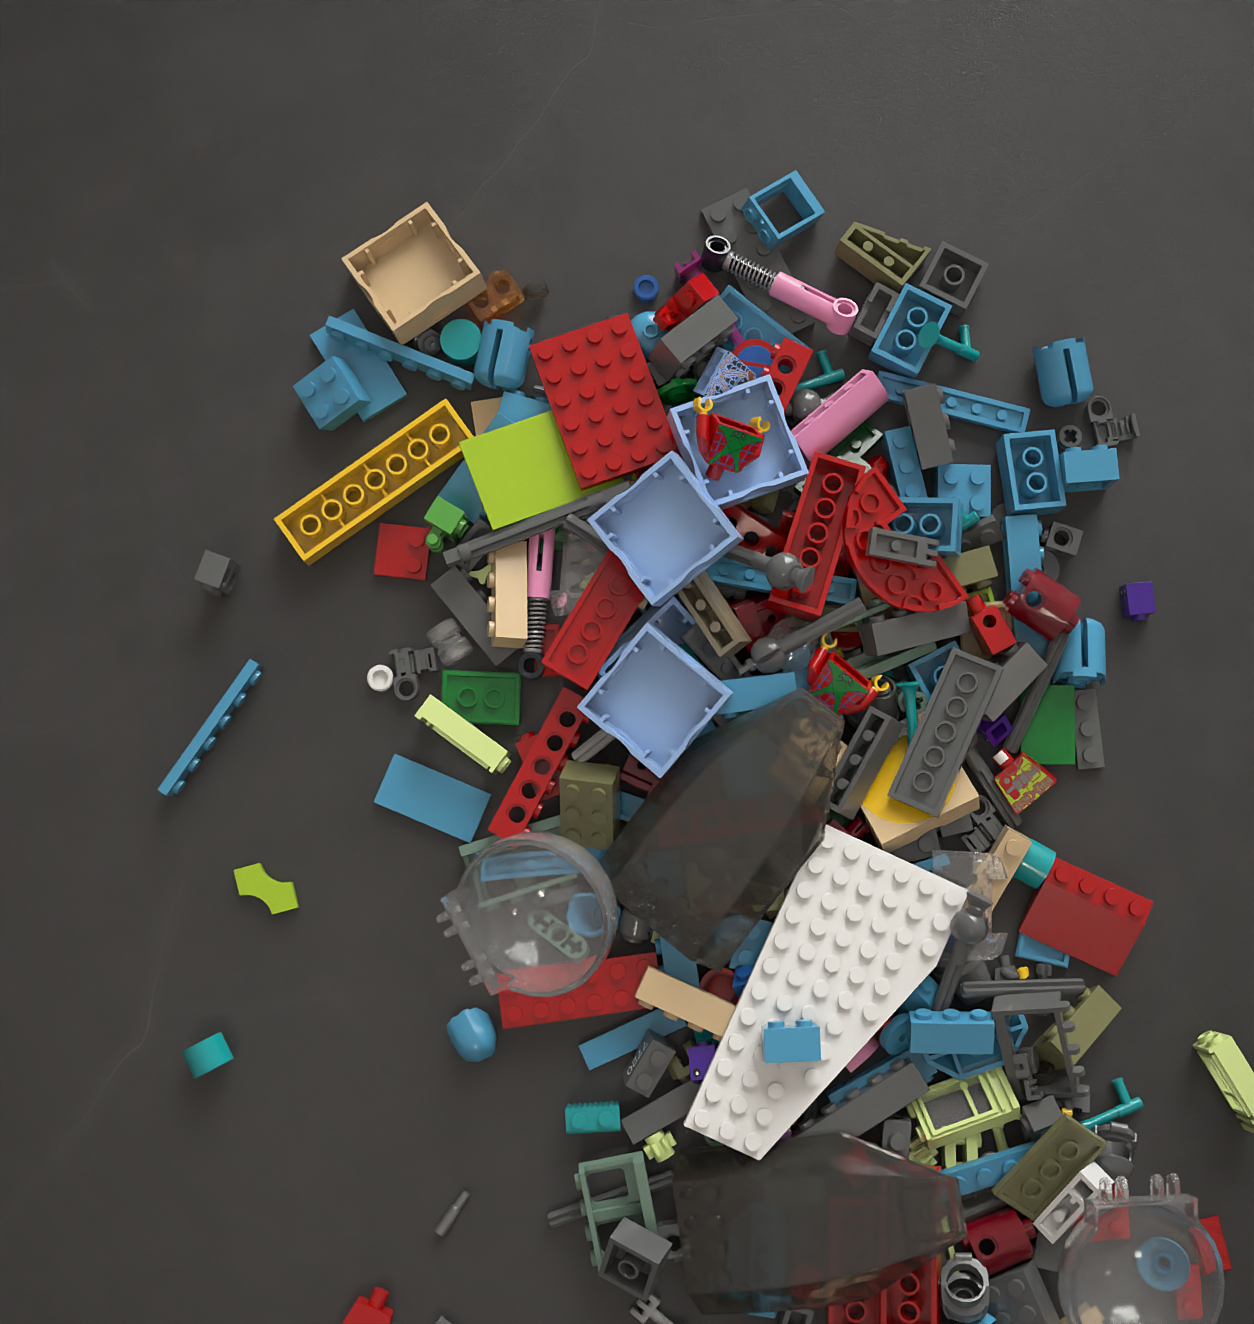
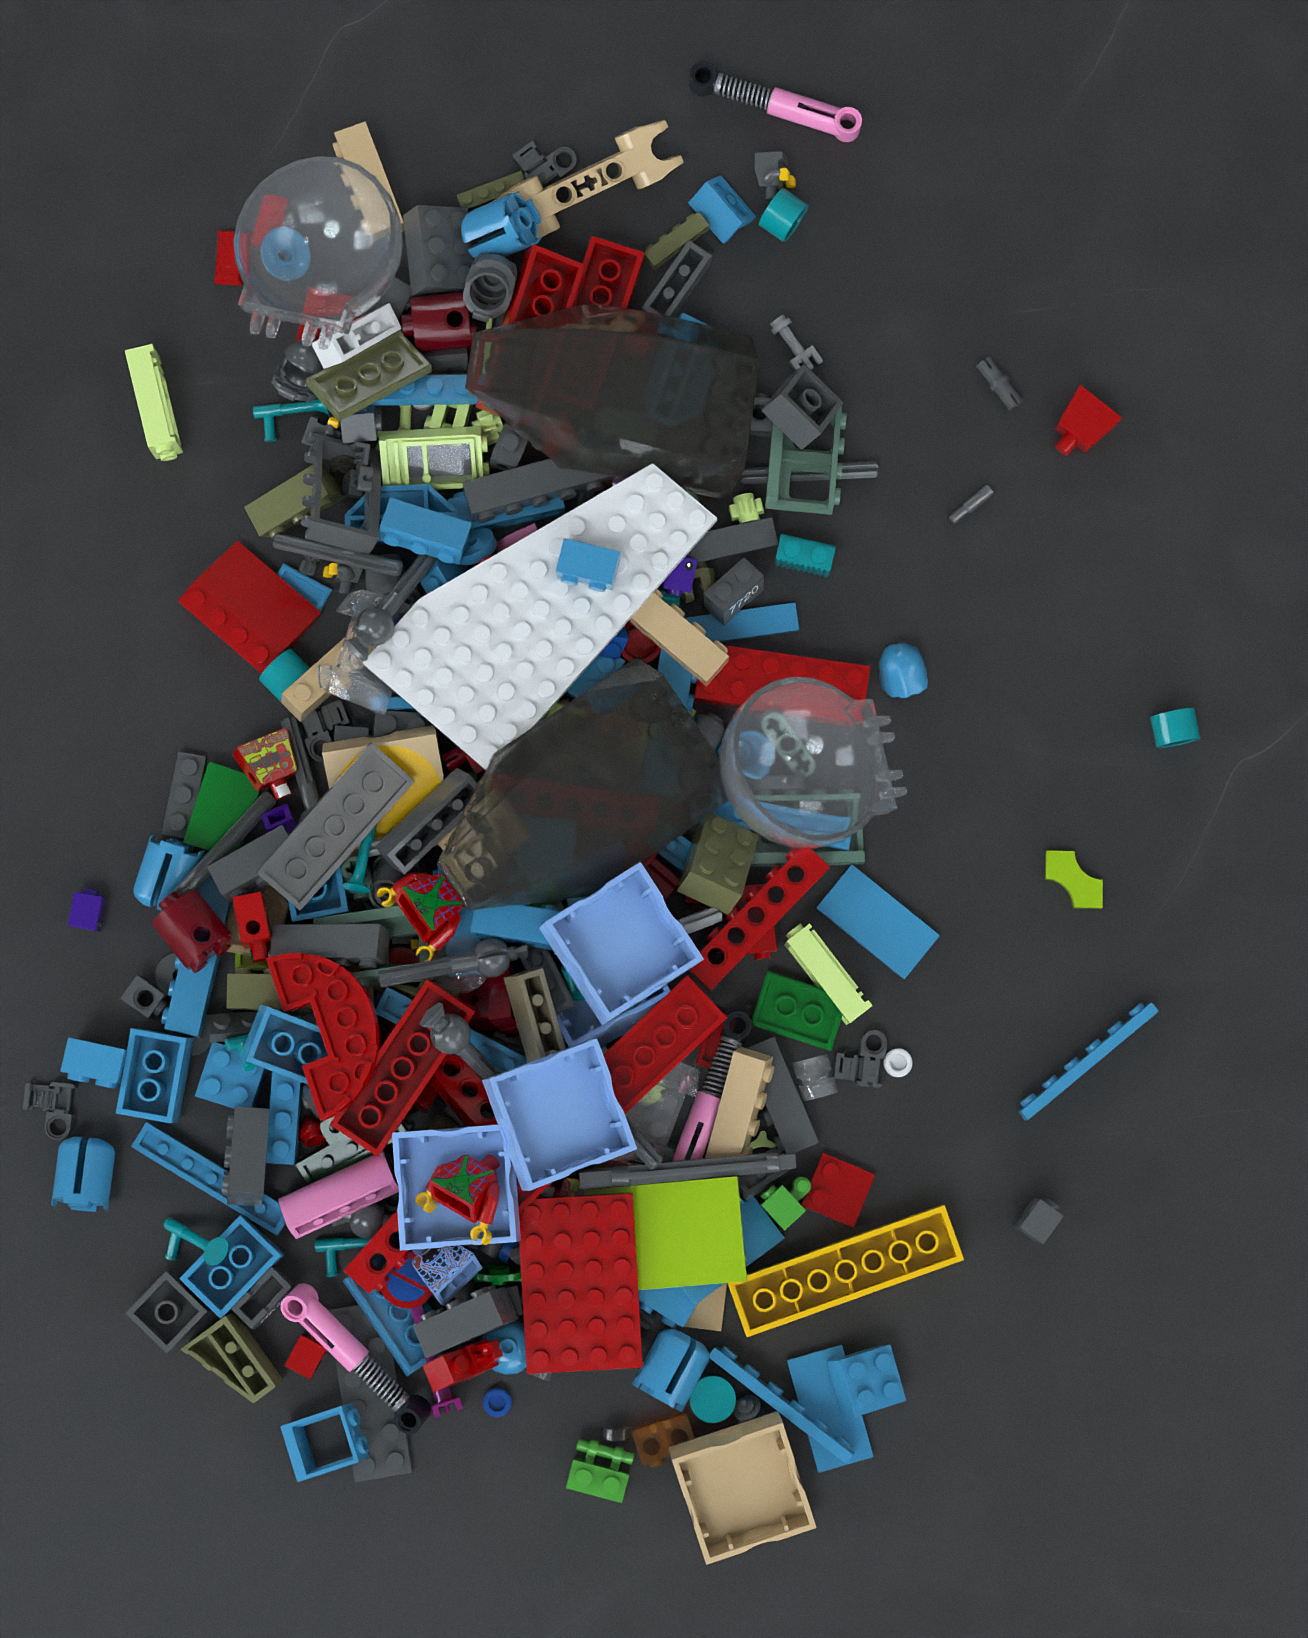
camera: 170 degrees left, 0 degrees up
dark grey hinge [865,527,940,568] -> none
dark grey bush [1056,425,1082,450] -> none
none -> red brick [285,1333,327,1379]
none -> bright green brick [566,1439,635,1503]

